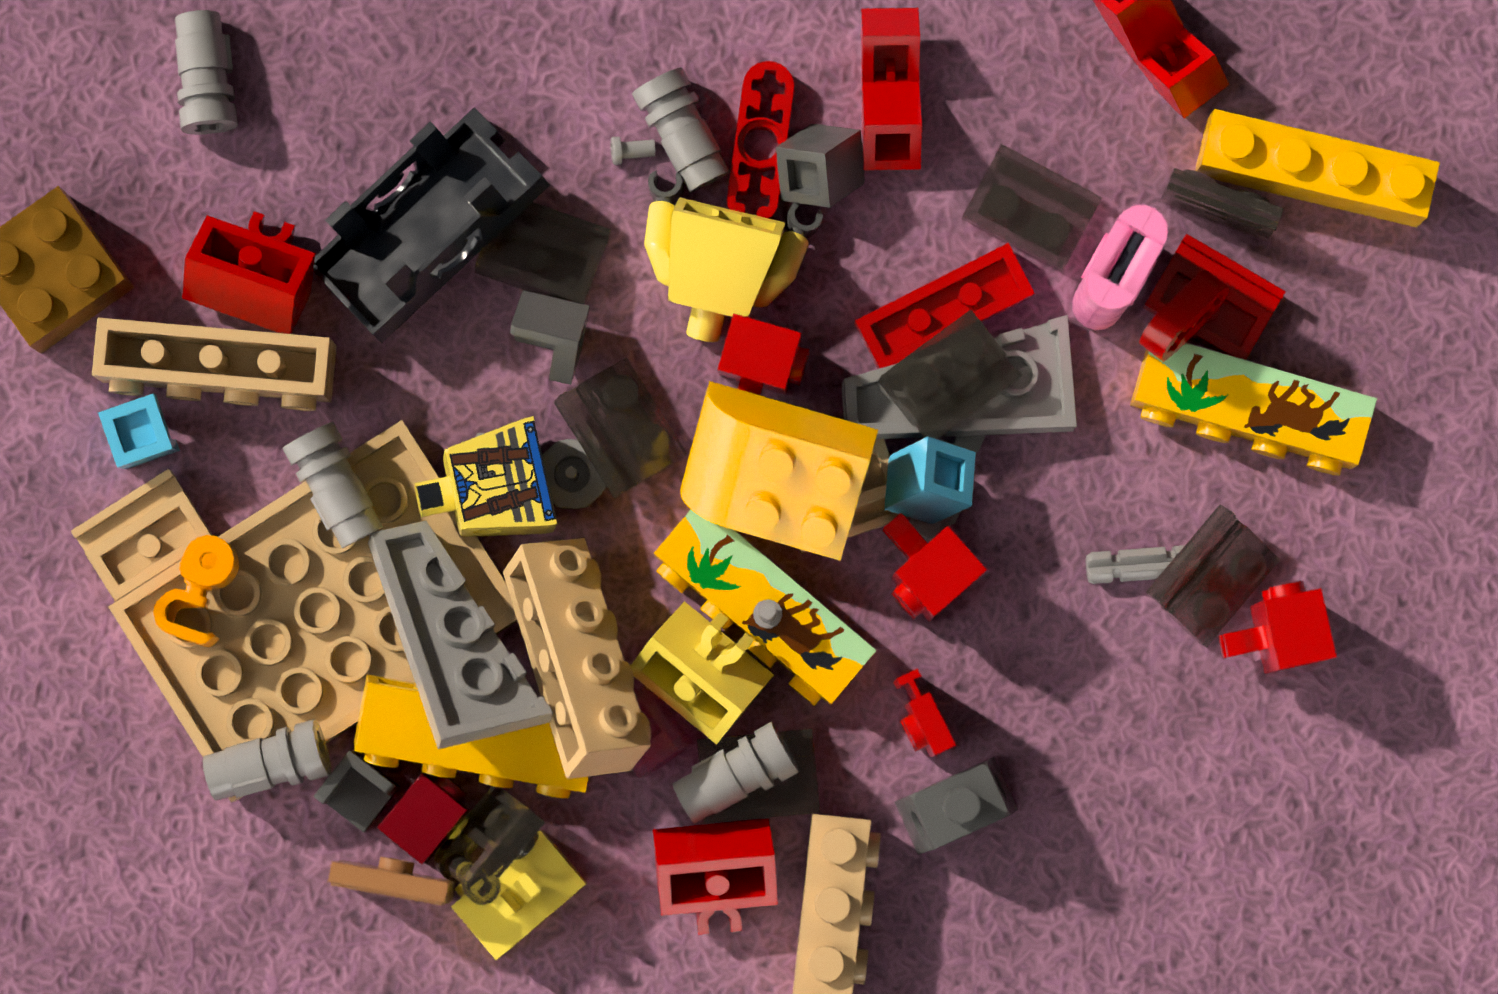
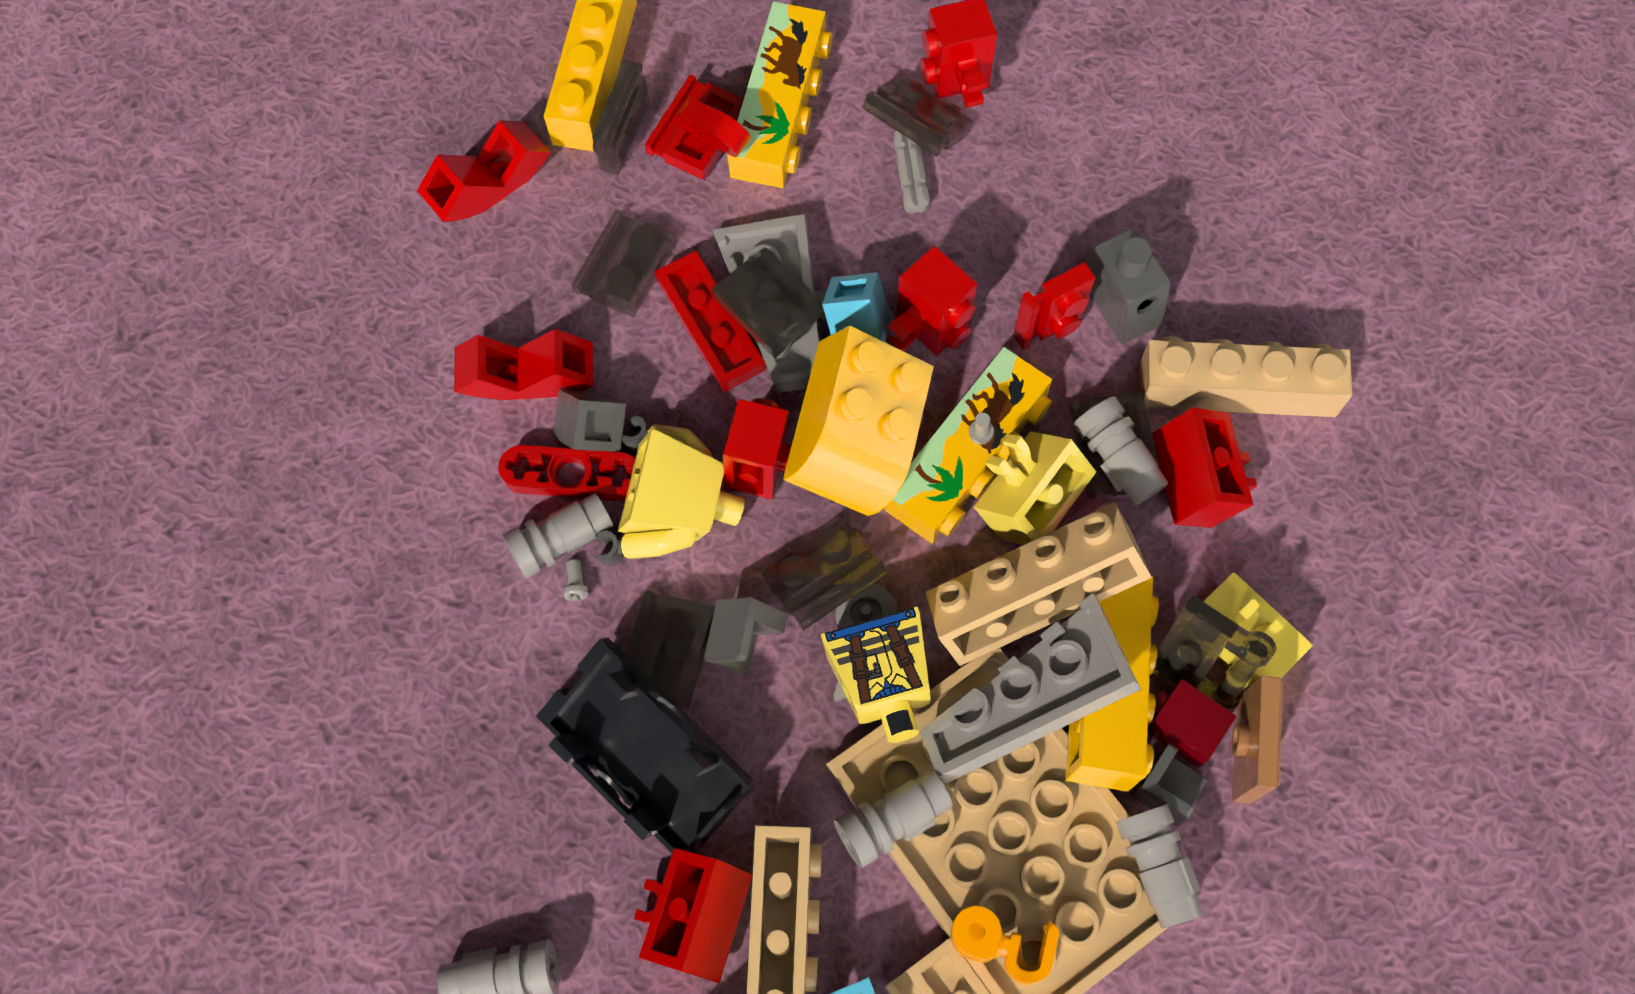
camera: 90 degrees left, 15 degrees down
bright pink piece [1072,205,1168,330] -> none

